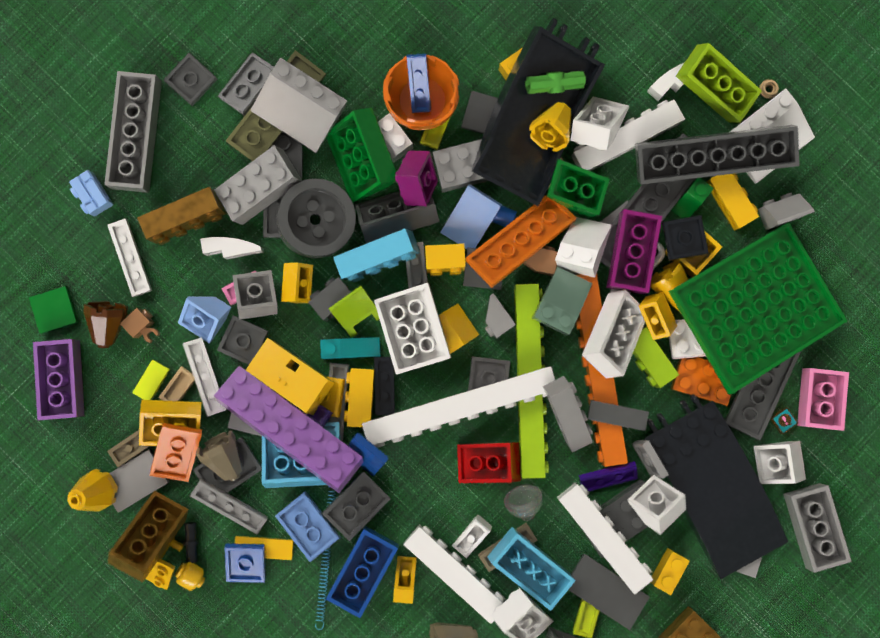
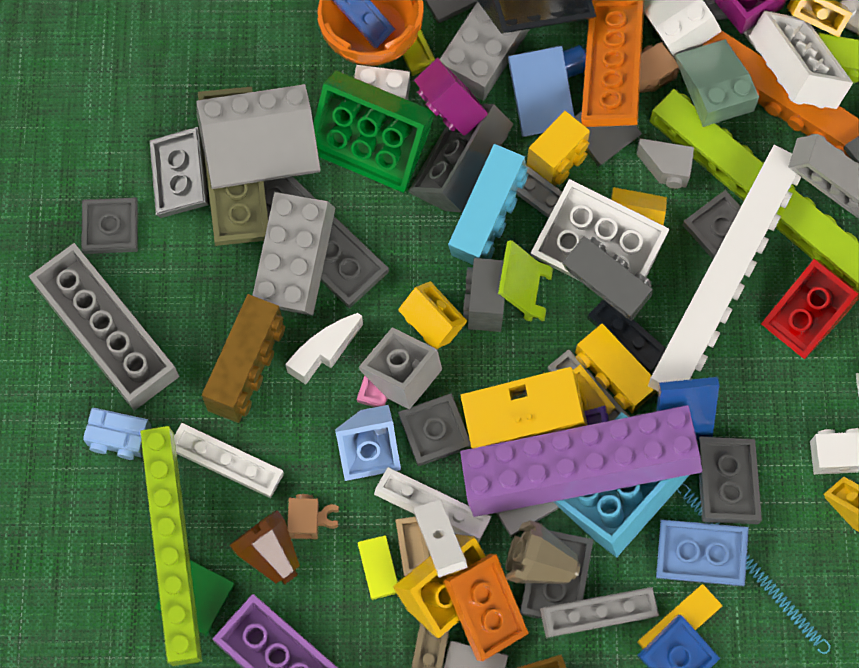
camera: 40 degrees left, 15 degrees down
dark grey brick [276,179,356,258] -> none
teal slope [320,337,381,359] -> none
blue brick [326,526,399,618] -> none
none -> lime brick [140,426,202,666]
none -> white tile [413,499,467,577]
none -> dark grey brick [562,236,652,321]

